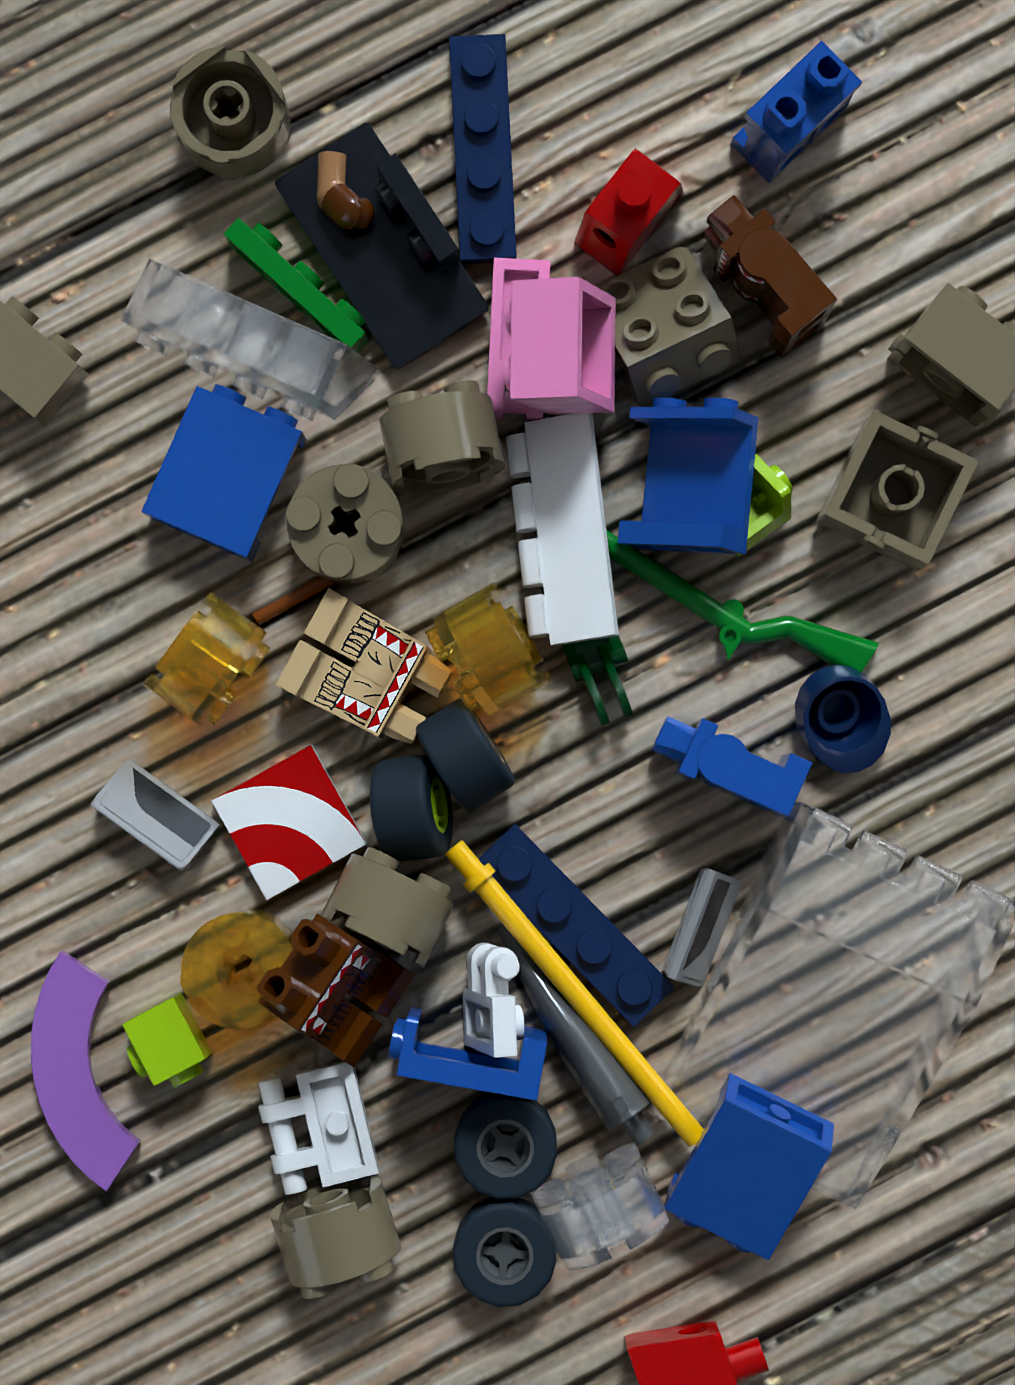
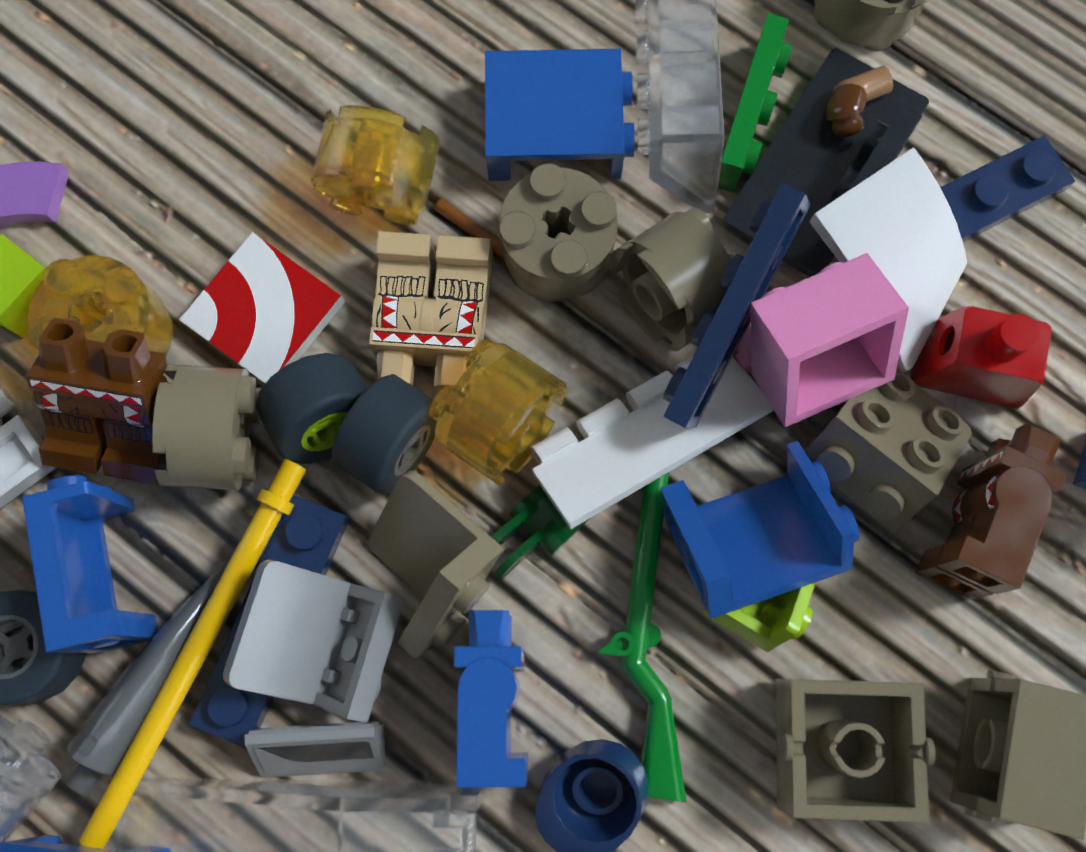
camera: 65 degrees right, 10 degrees down
light grey slope [90,758,221,871] -> none
white plate [462,943,524,1058] -> none
none -> light grey bracket [223,560,405,723]
none -> dark tan bracket [368,471,504,659]
none -> dark blue plate [663,183,811,428]
none -> white slope [810,147,967,374]

